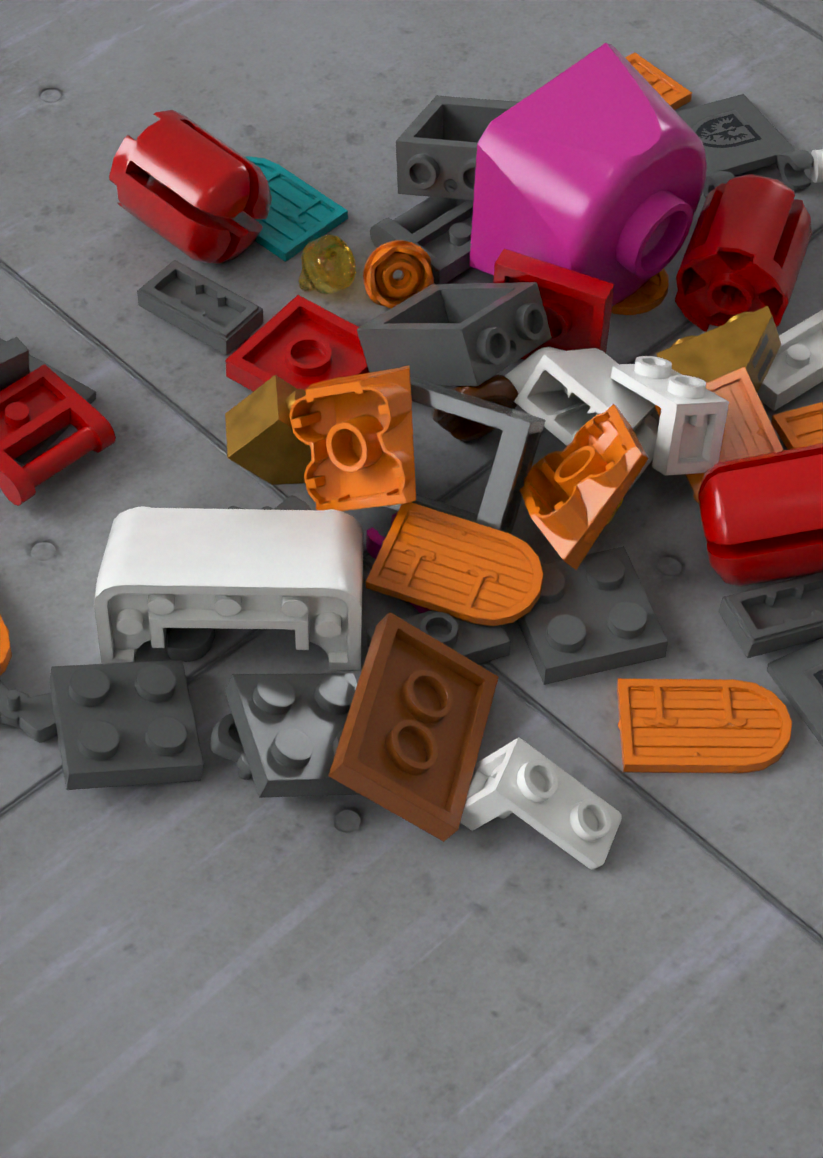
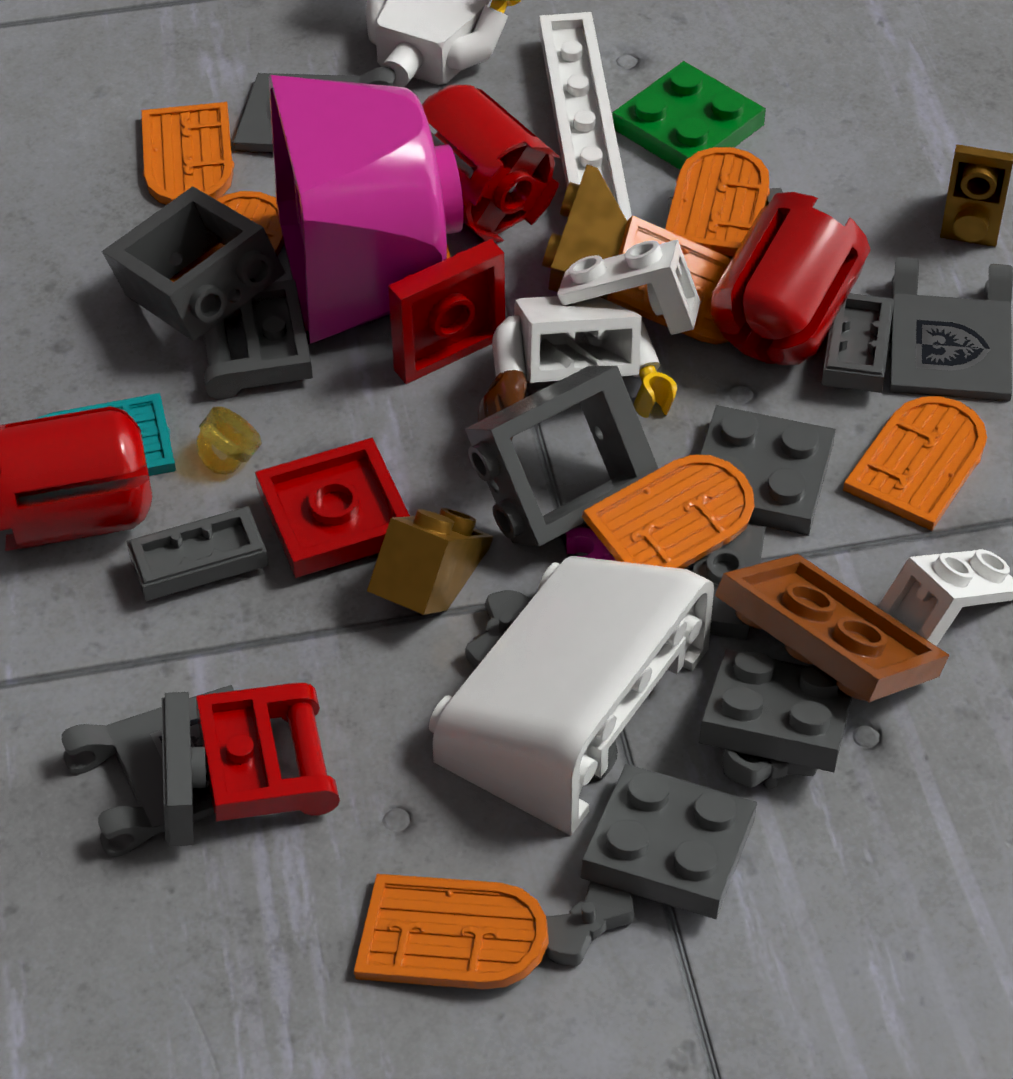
camera: 55 degrees left, 0 degrees up
orange slope [289,365,416,511] -> none
dark grey window [357,282,552,386] -> none
orange plate [363,240,434,308] -> none
orange slope [520,404,648,570] -> none

